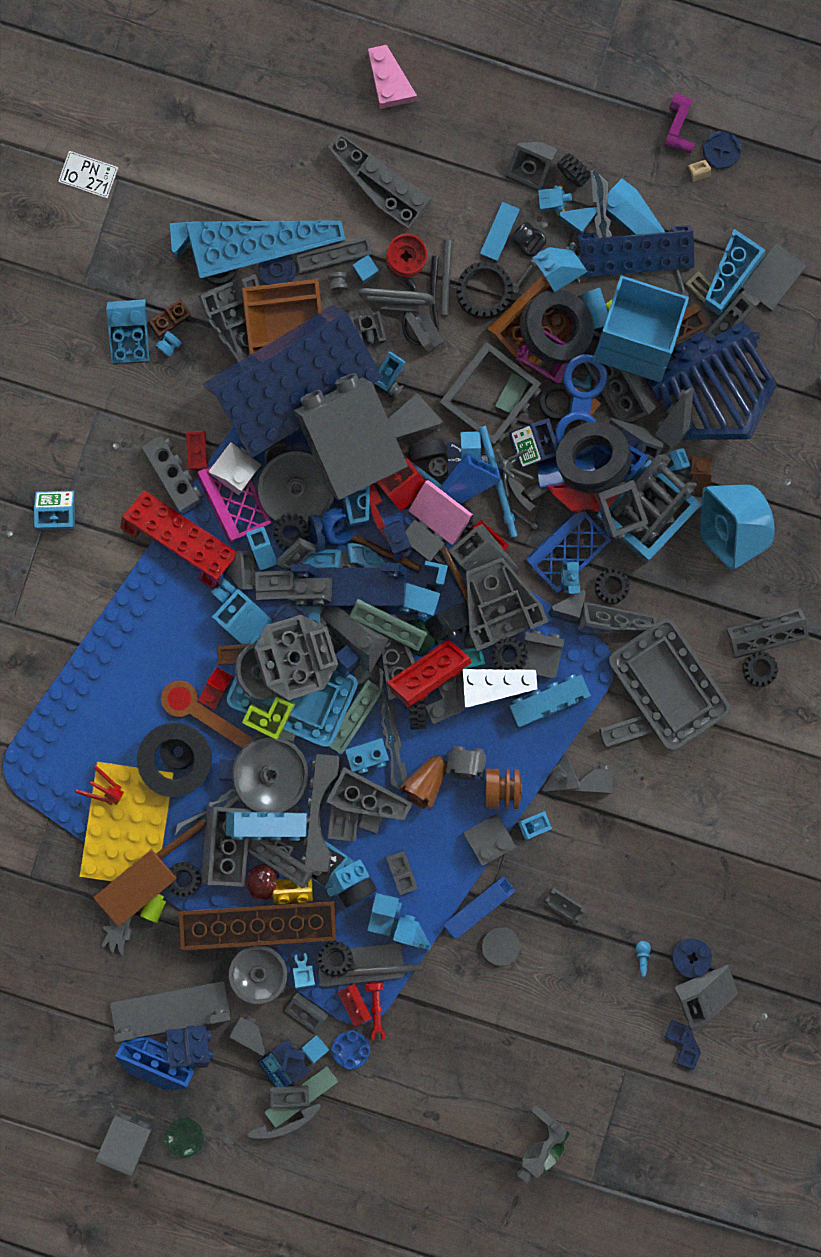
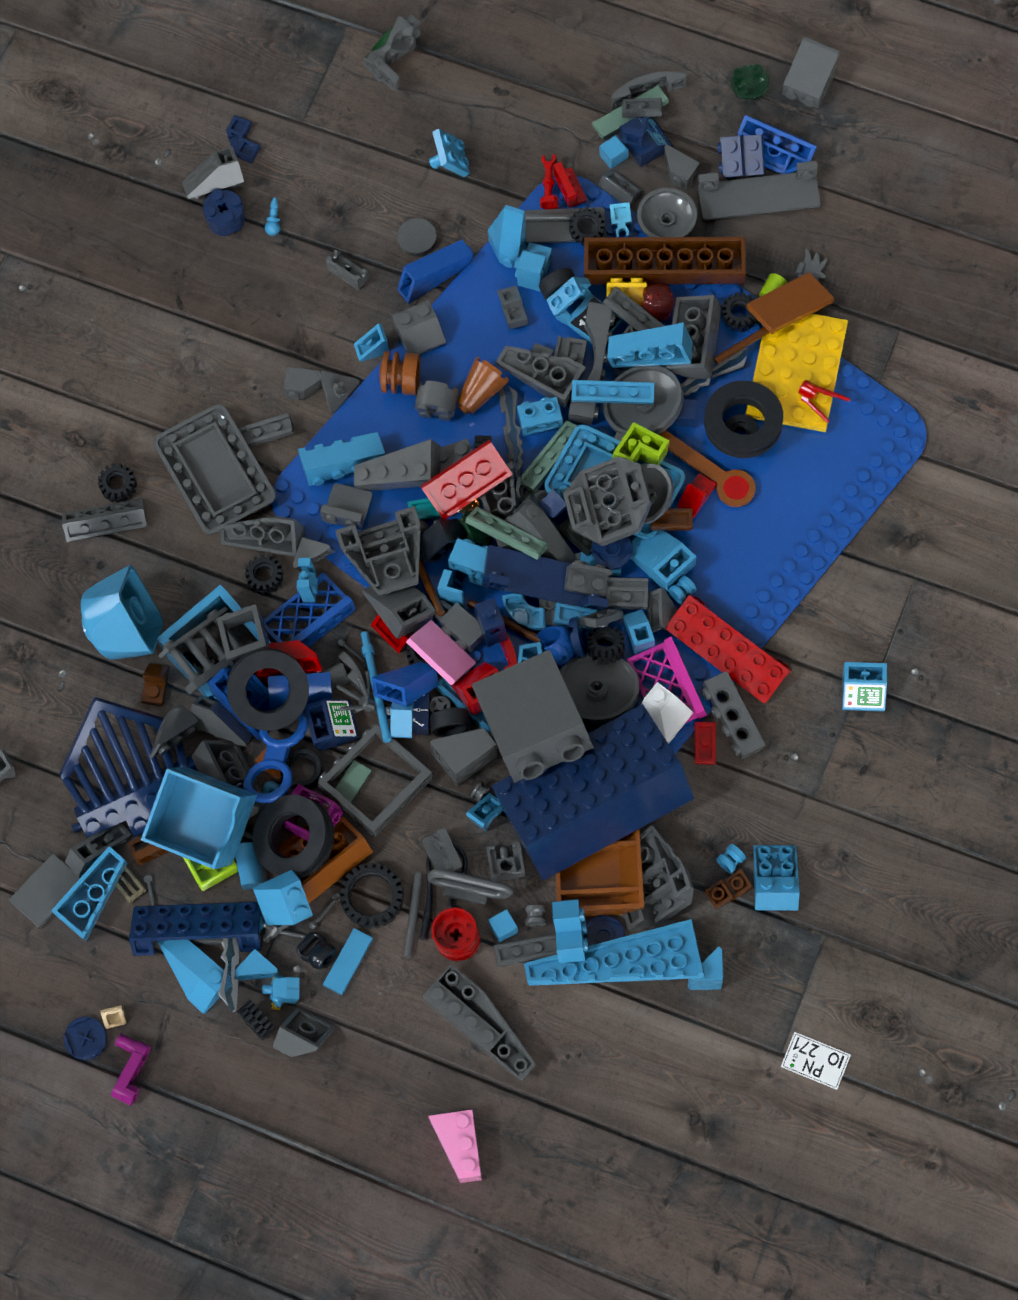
camera: 170 degrees left, 15 degrees down
blue dish [332,1030,370,1069] -> none
black tyre [491,637,528,670] -> none
dark azure tile [668,448,691,471] -> none
none -> dark azure plate [429,129,470,177]
none -> dark azure brick [552,900,589,963]
none -> dark azure plate [571,380,654,405]

